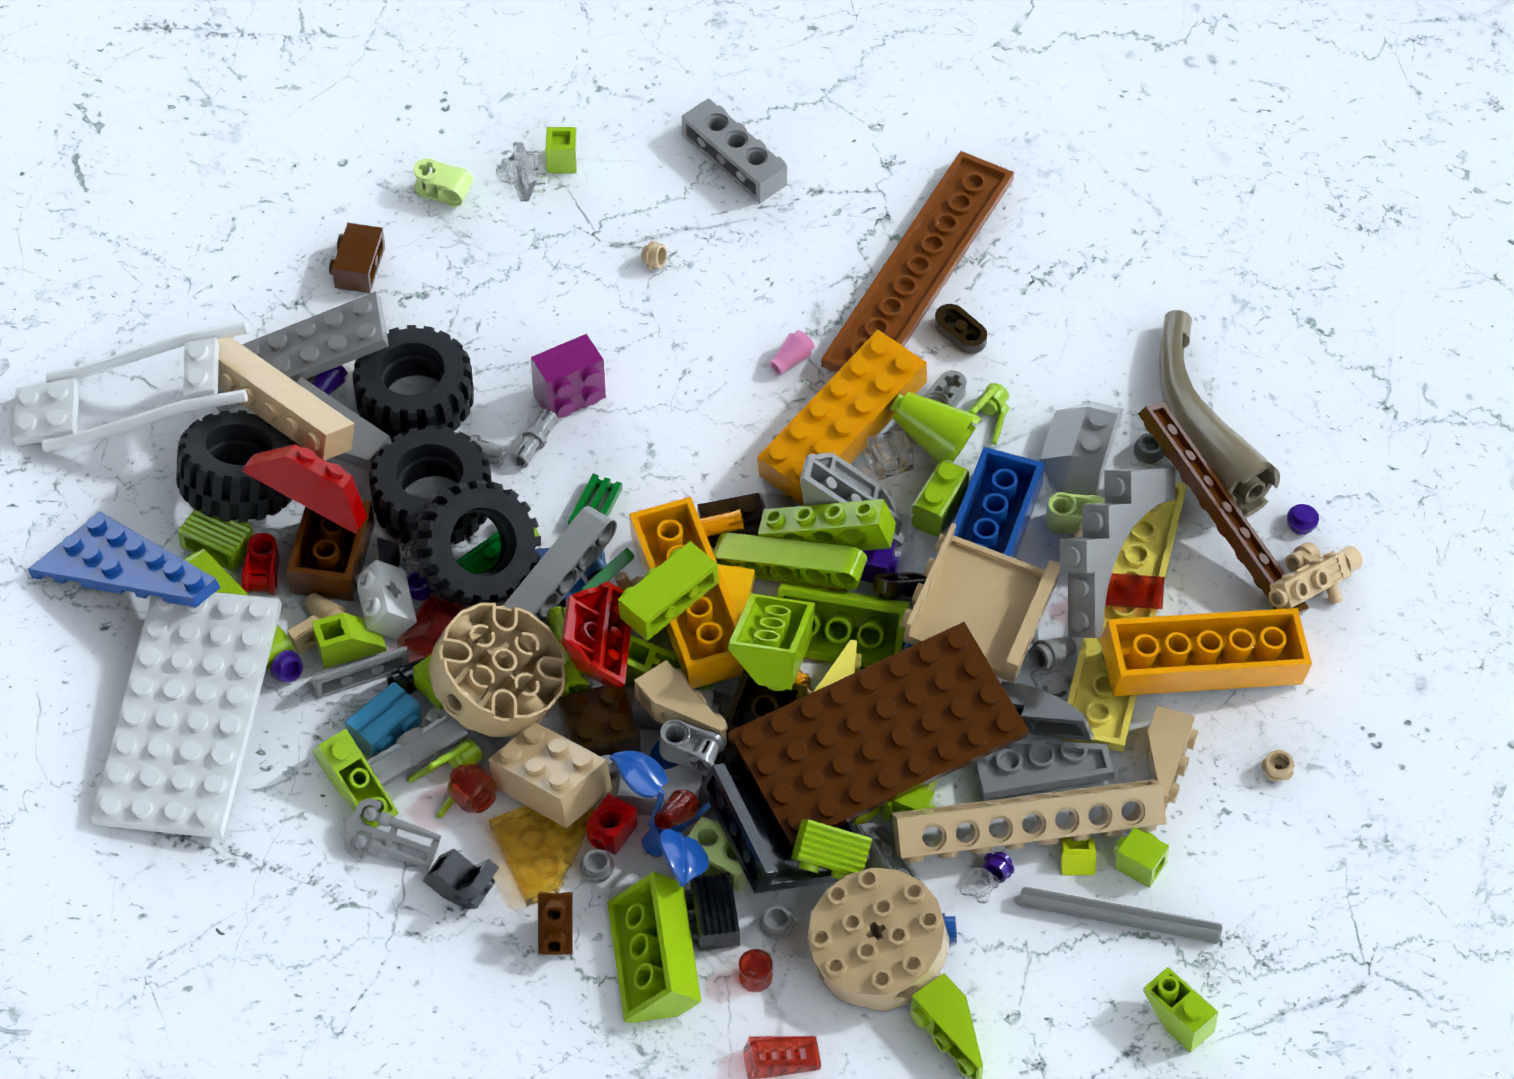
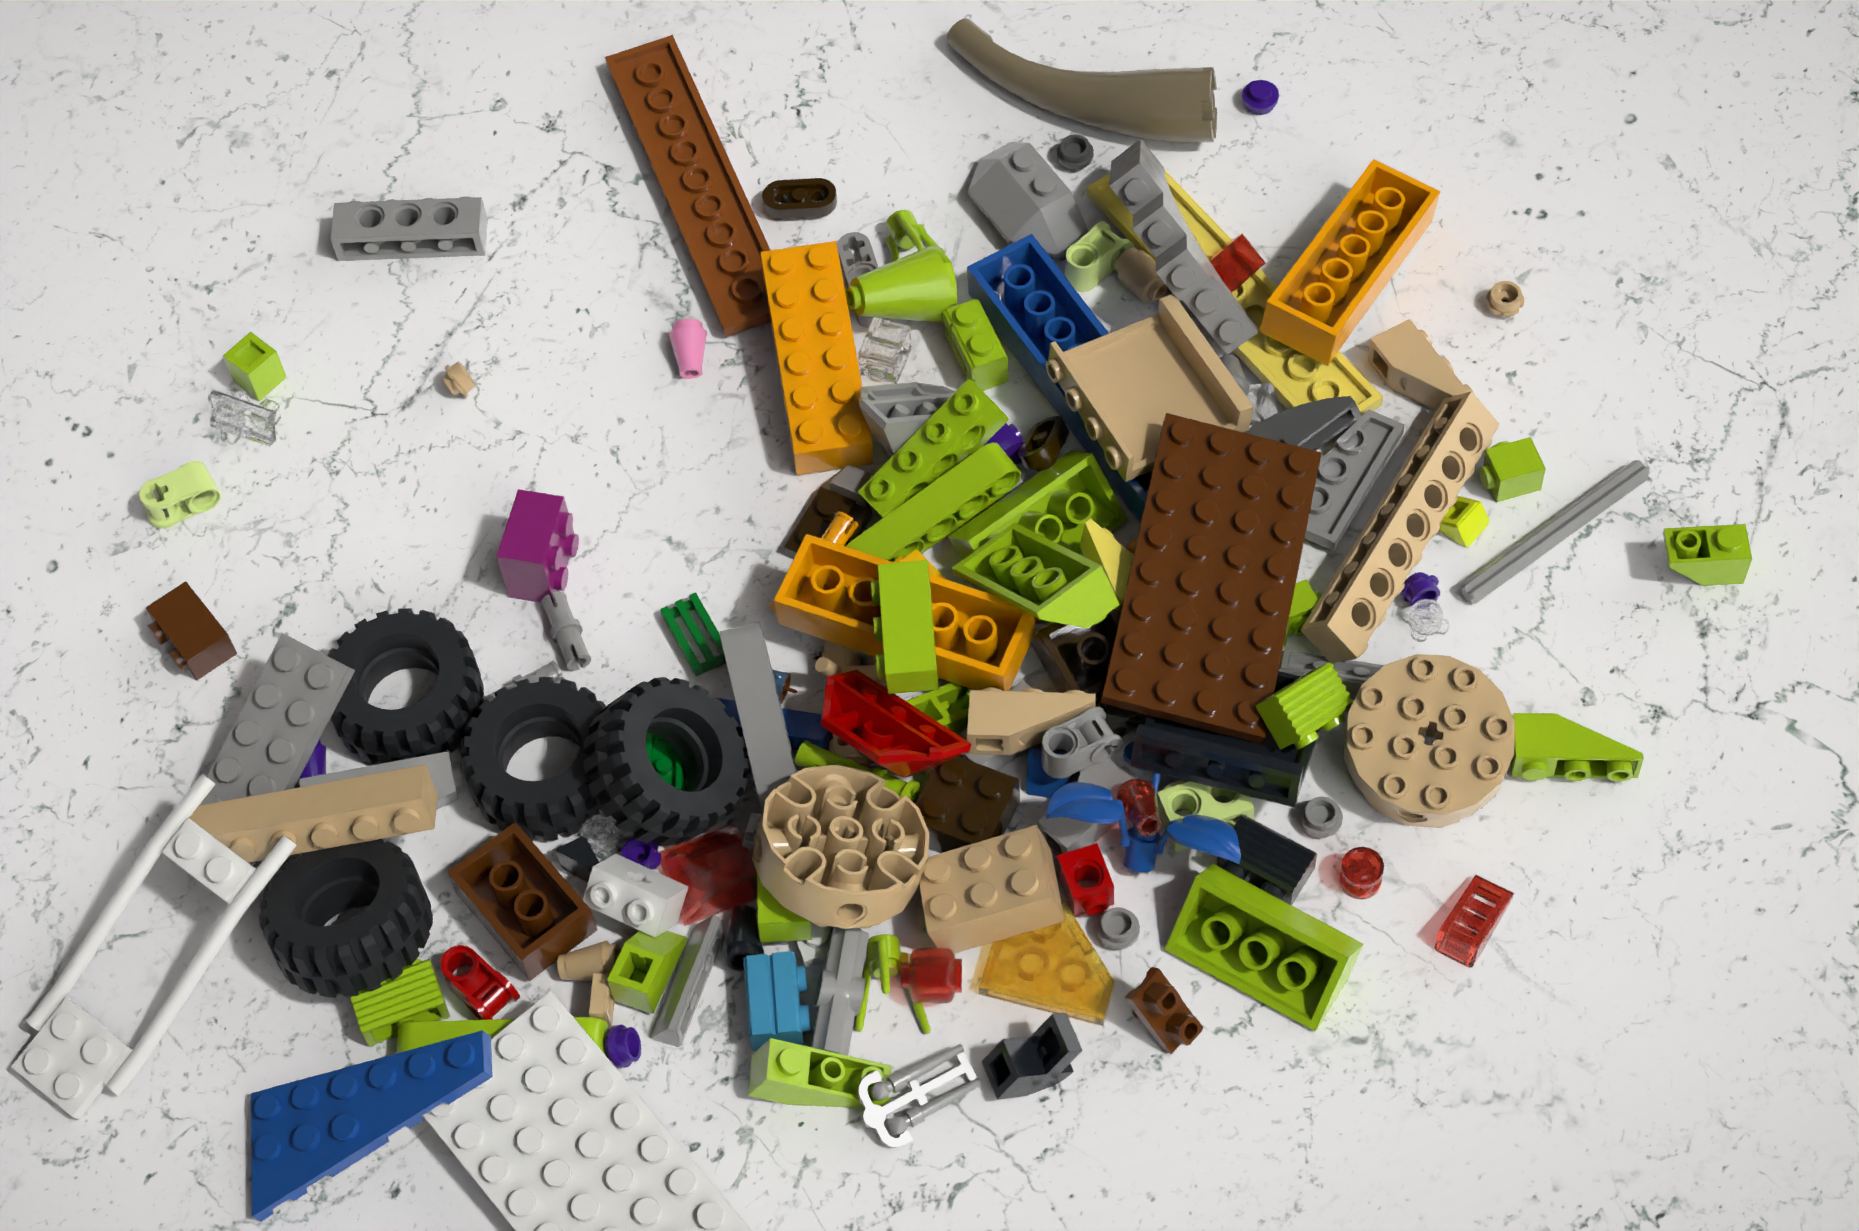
camera: 45 degrees left, 5 degrees up
red wedge [242,444,367,534] -> none
green tile [576,547,635,593] -> none
reddish brown plate [1138,401,1309,615] -> none
tan piece [1269,542,1363,609] -> none

